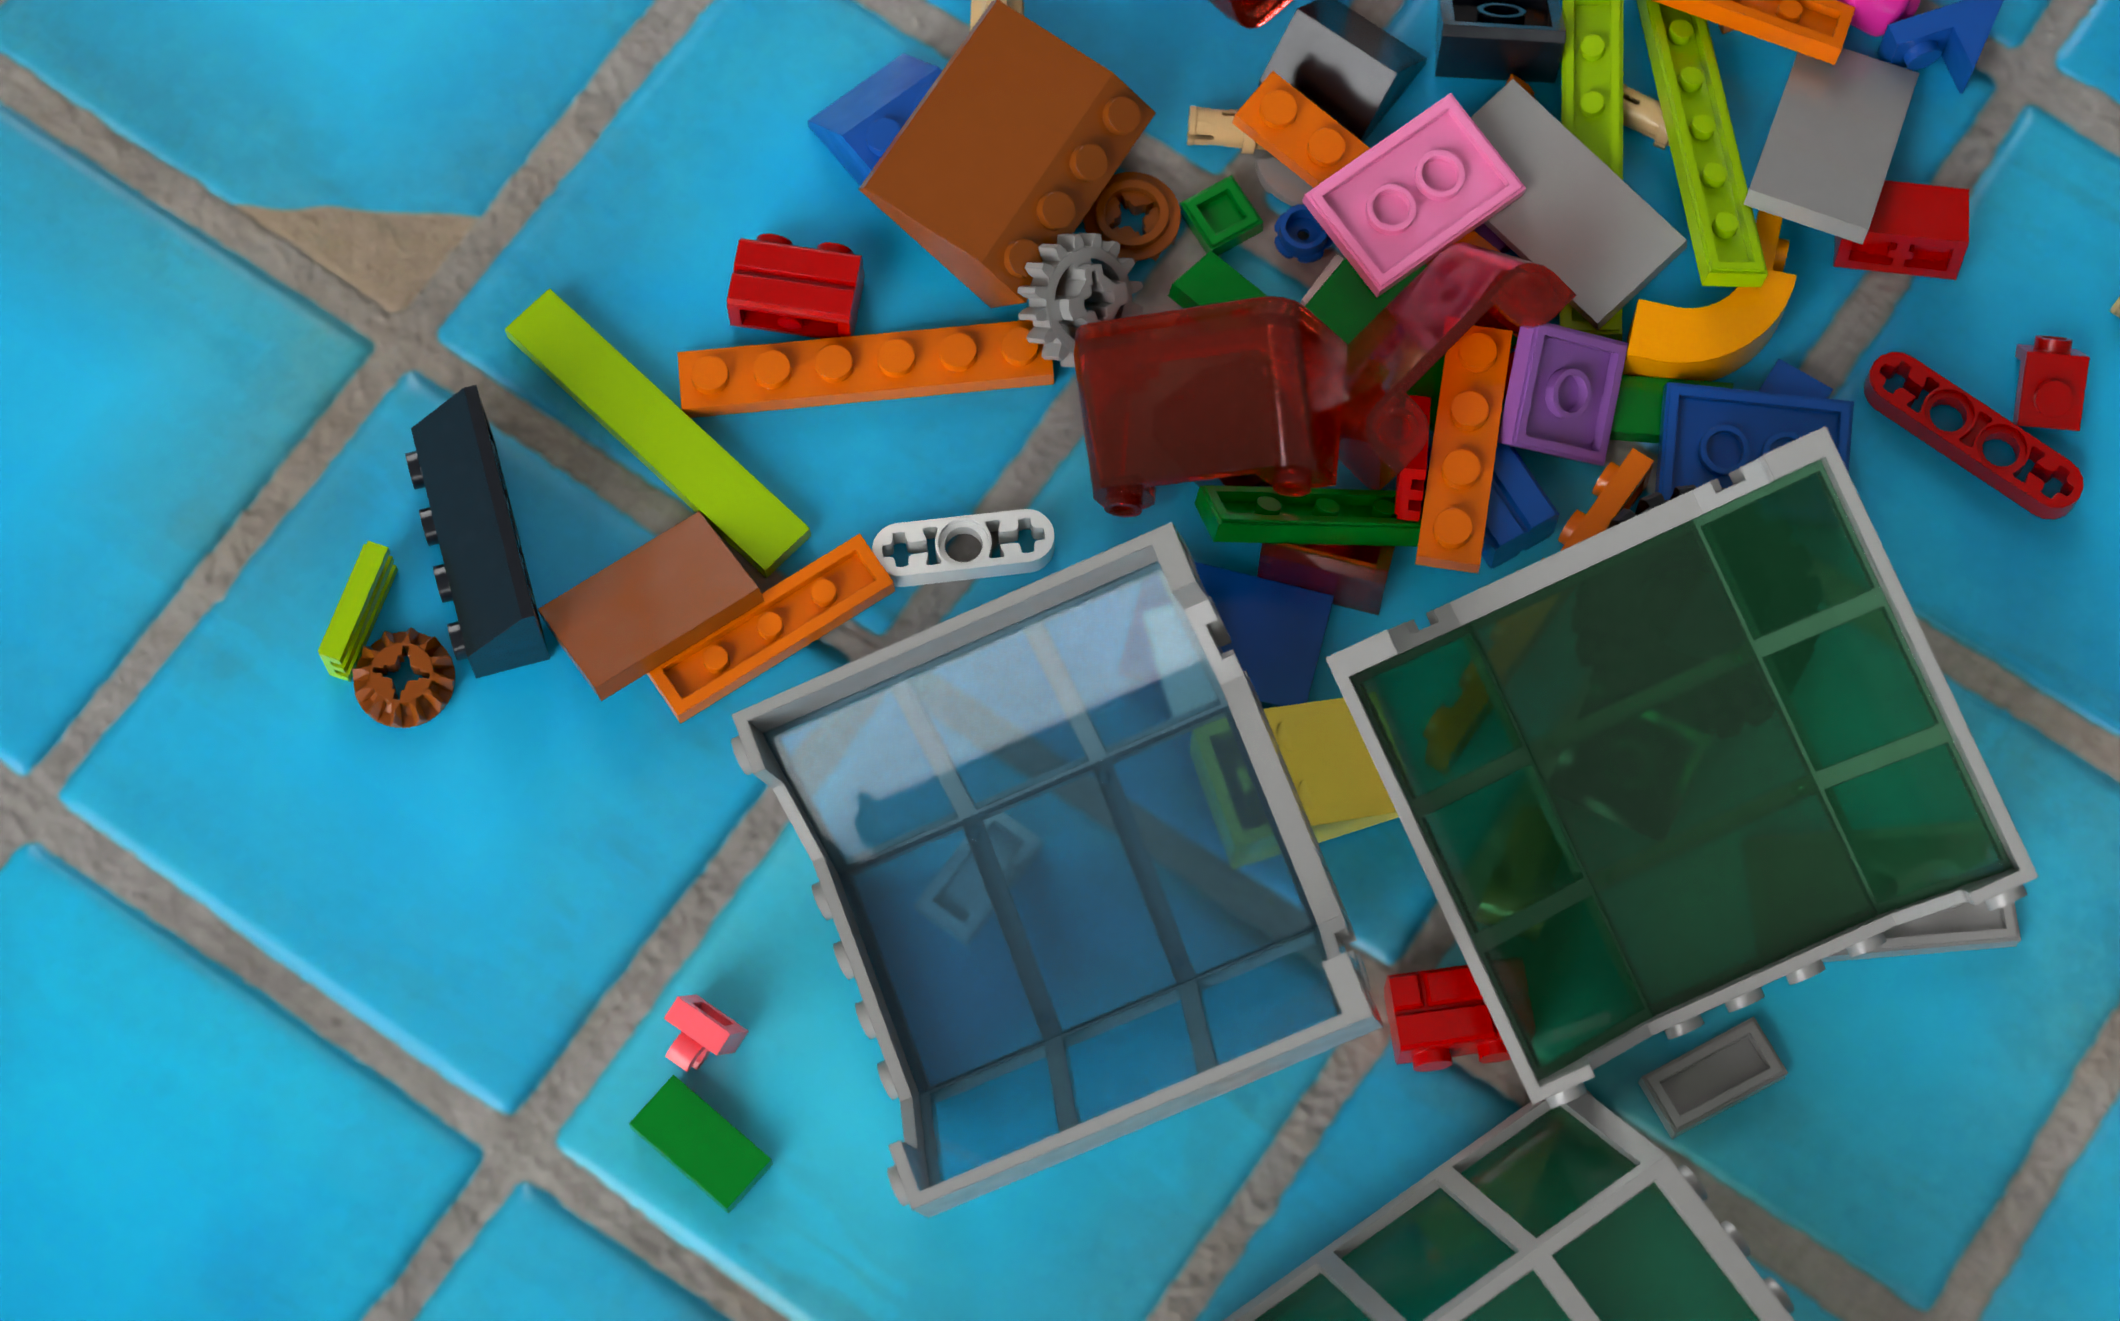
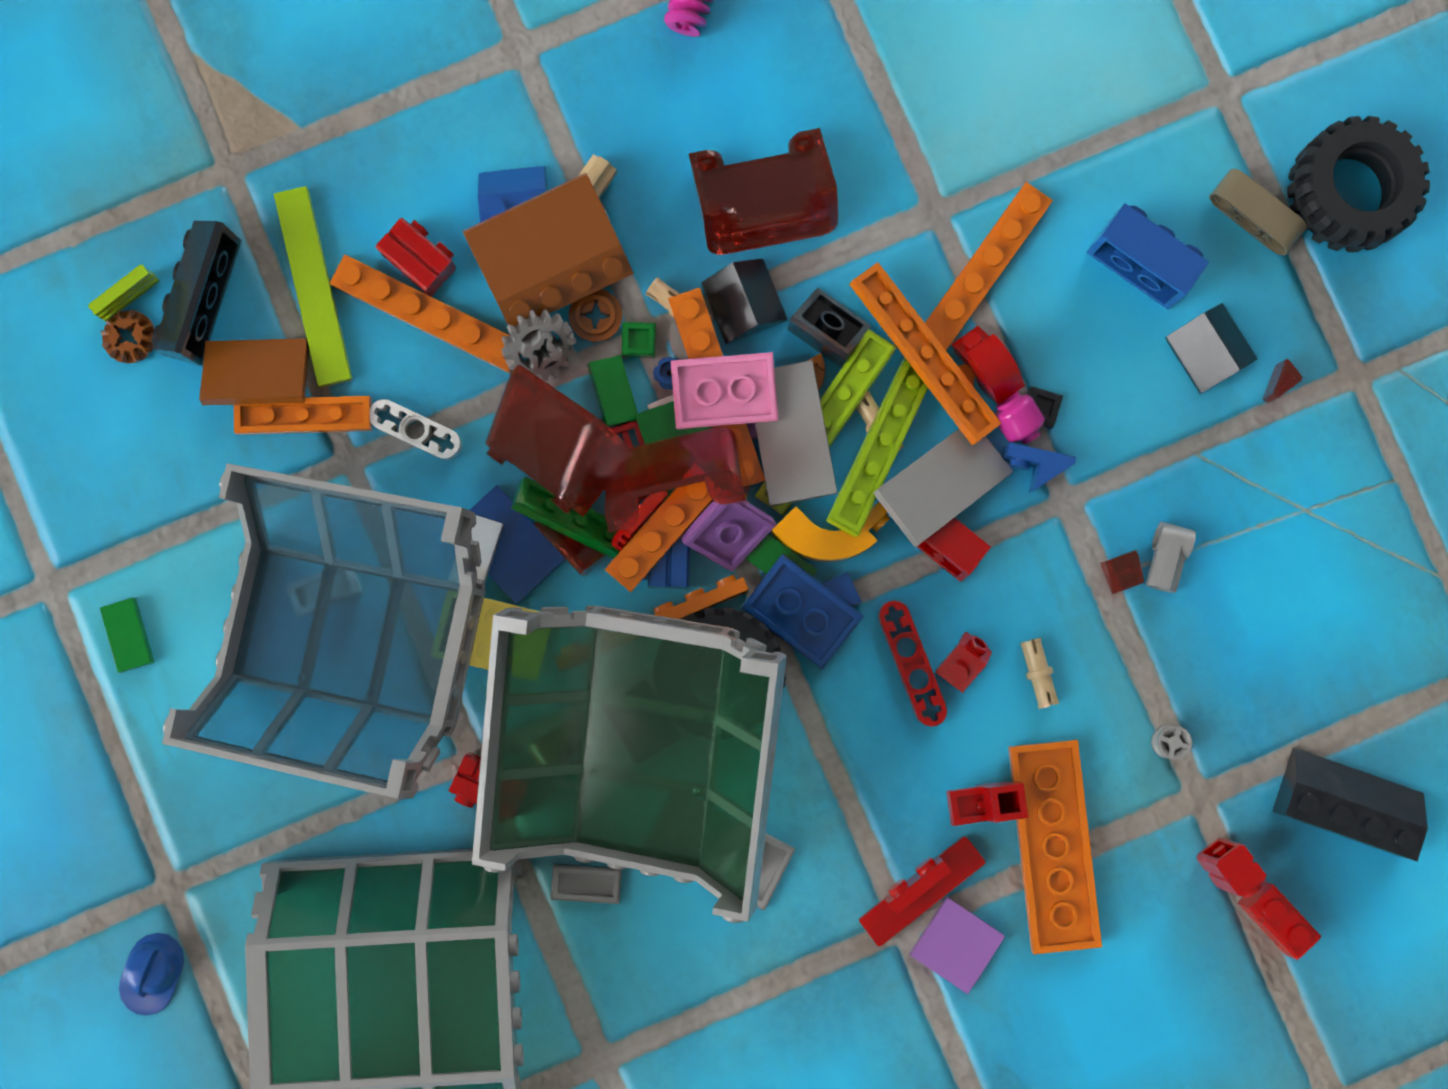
camera: 25 degrees right, 15 degrees up
coral tile [663,994,749,1072] -> none

